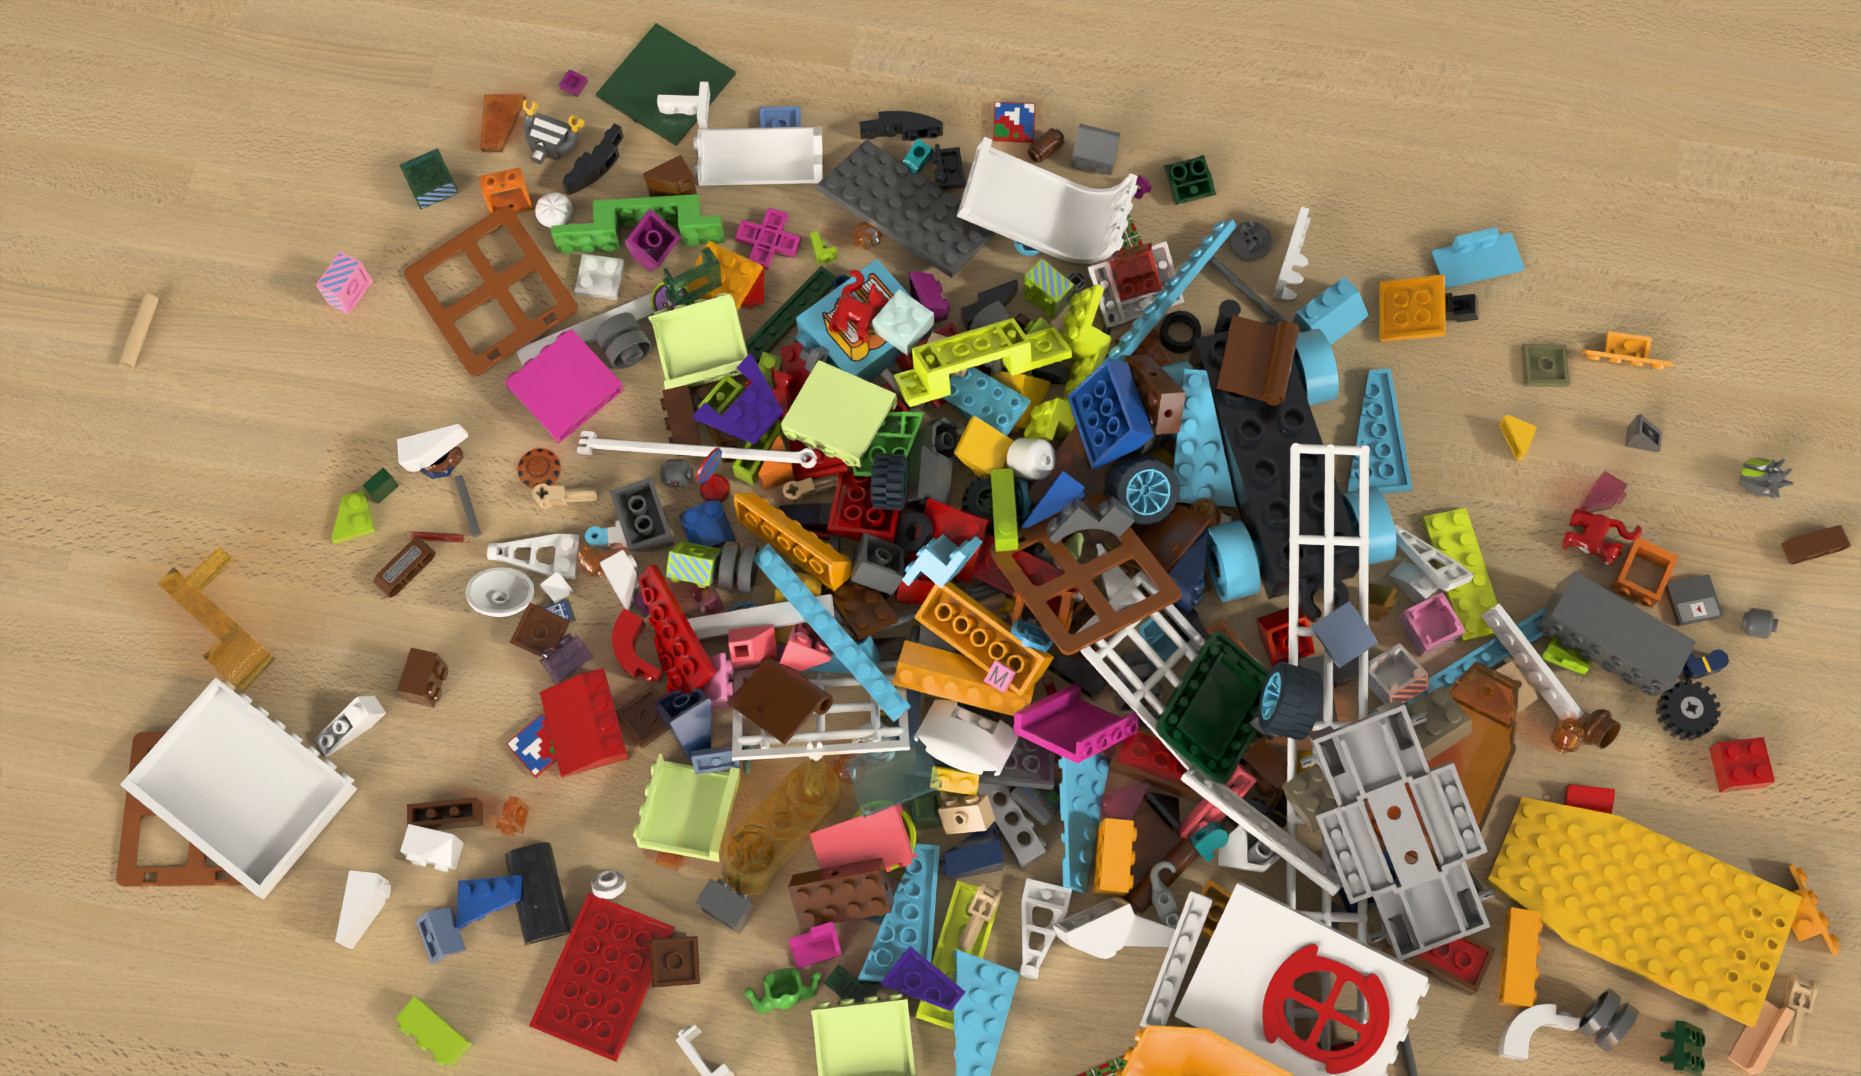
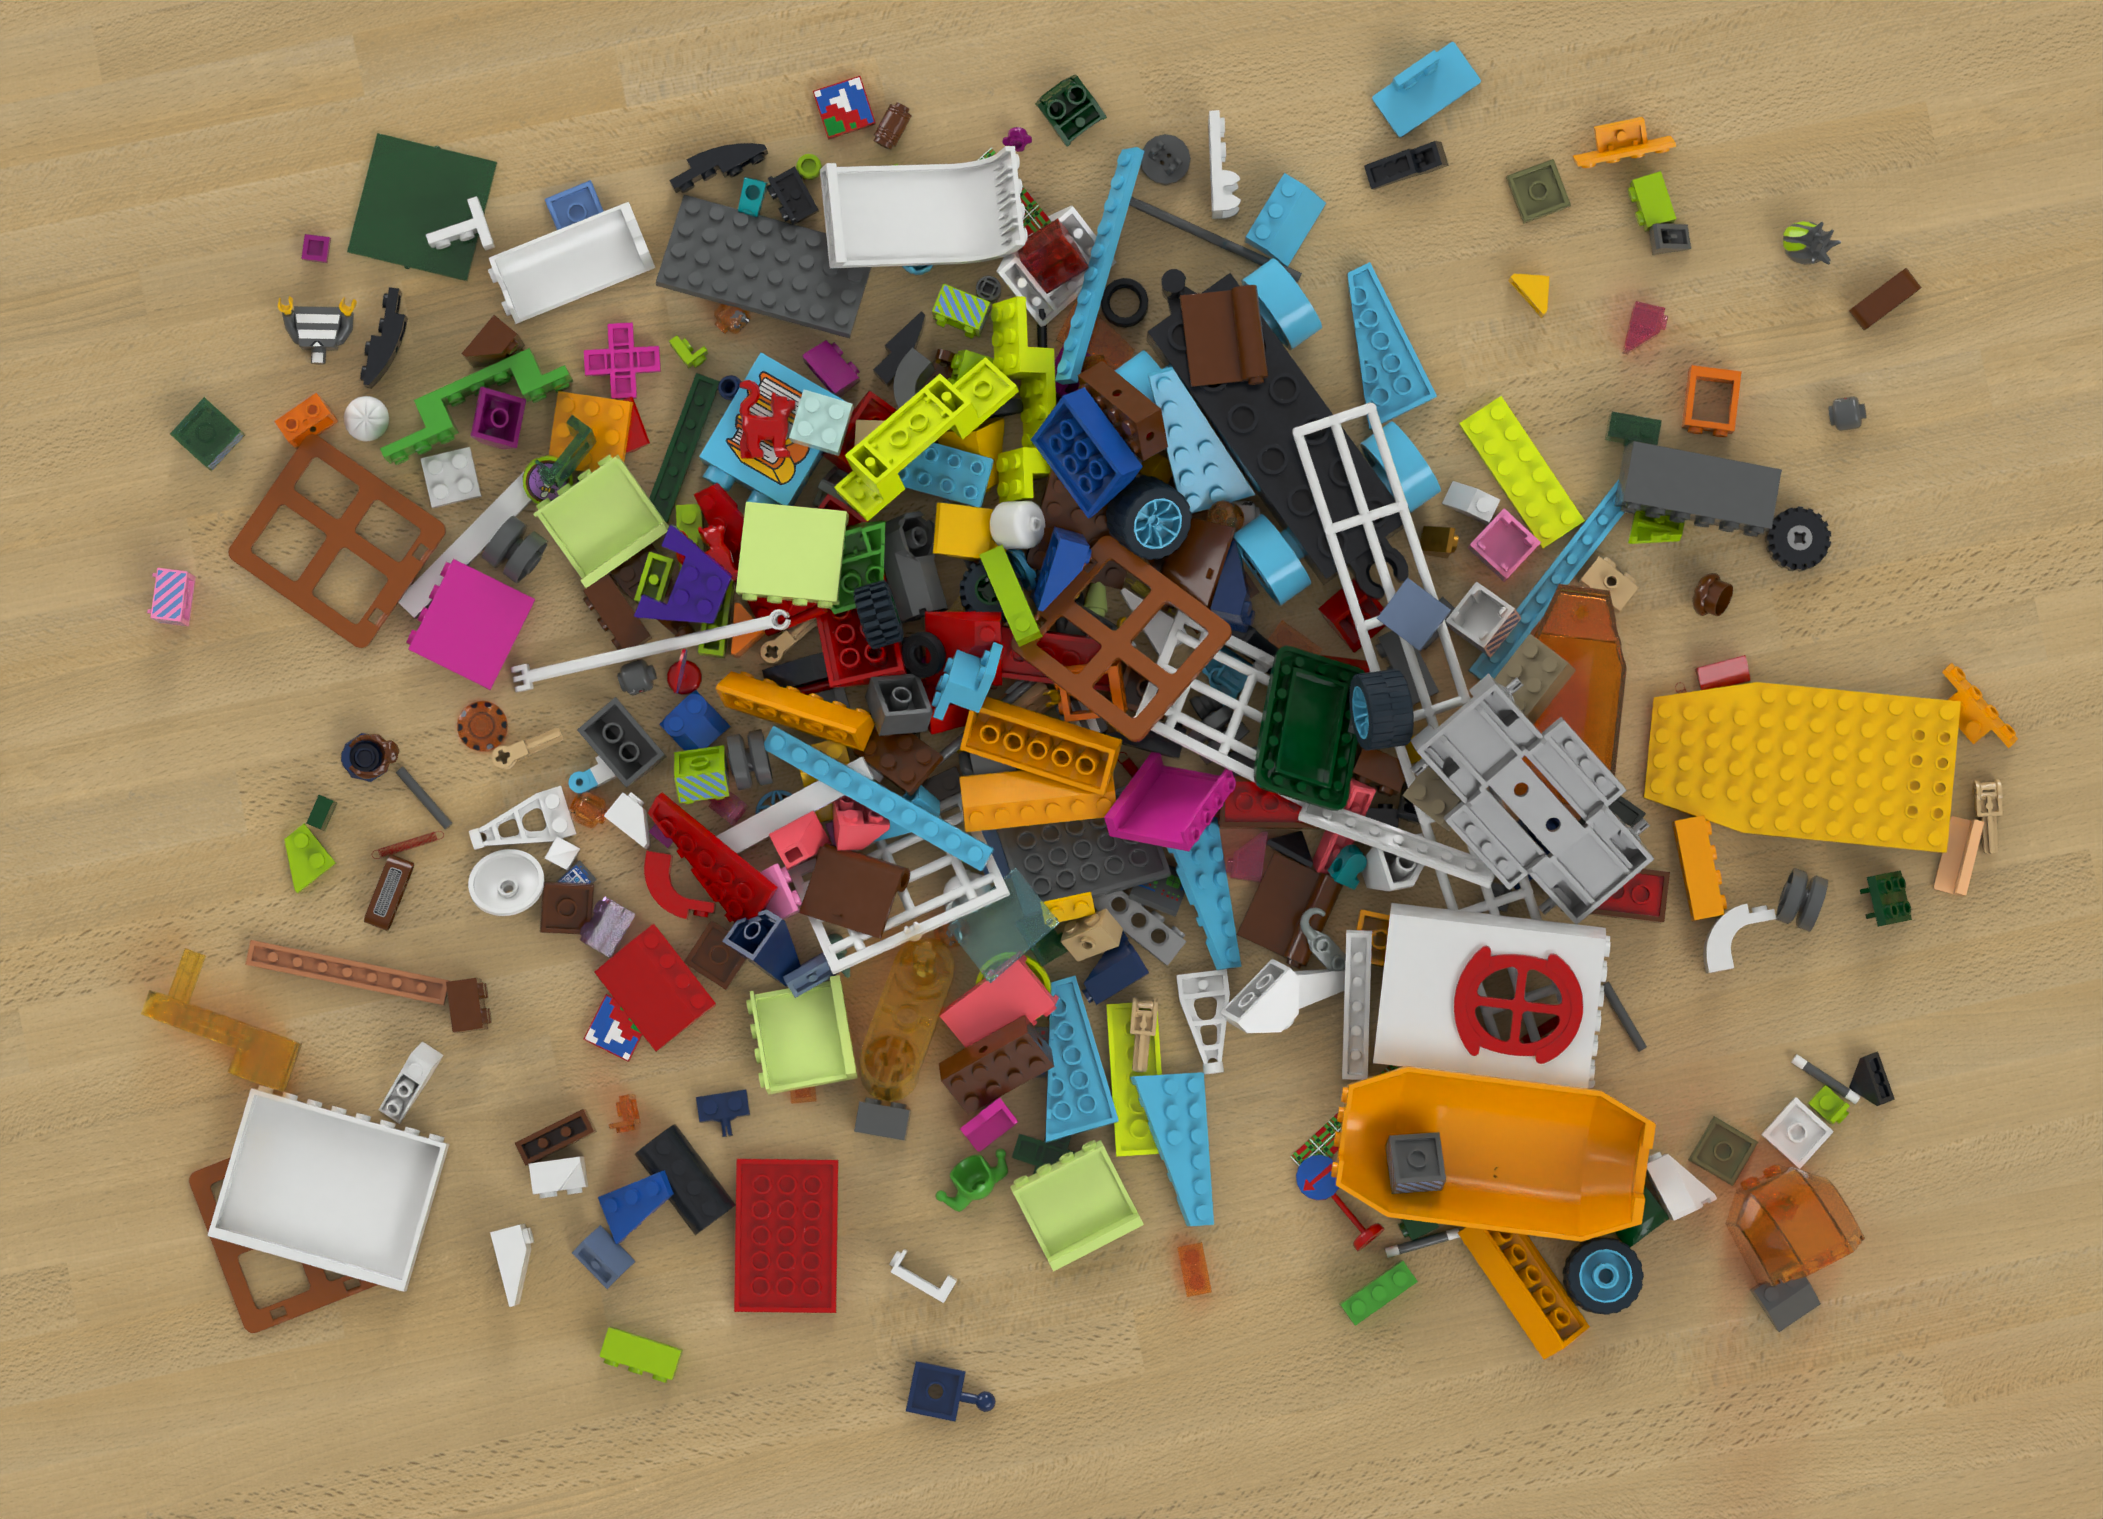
camera: 20 degrees left, 15 degrees up
white slope [397,424,468,472] -> none
clear orange wing [480,94,526,152] -> none
white plate [591,870,626,899] -> none
reddish brown tile [649,936,700,988] -> none
dark grey tile [799,346,830,372] -> none
dark purple wing [880,946,966,1012] -> none
white slope [914,700,1019,776] -> none
bright pink tile [984,660,1016,692] -> none
dark azure wheel [1010,621,1052,652] -> none
dark grey arch [1047,496,1135,544] -> none
slope [1071,124,1120,175] -> none
light orange brick [1093,818,1137,897] -> none
light orange plate [1379,274,1446,343] -> none
white plate [1394,525,1474,591] -> none
white plate [1481,603,1584,722] -> none
clear orange head [1550,718,1585,753] -> none
red animal [1562,509,1642,565] -> none
dark grey tile [1665,574,1723,626] -> none
dark blue leg [1682,649,1729,680] -> none
red brick [1709,737,1775,793] -> none
none -> nougat plate [245,940,449,1005]
none -> dark blue plate [696,1089,750,1137]
none -> lime tile [796,154,822,180]
none -> clear green brick [1605,411,1662,447]
none -> lime brick [1628,171,1676,232]

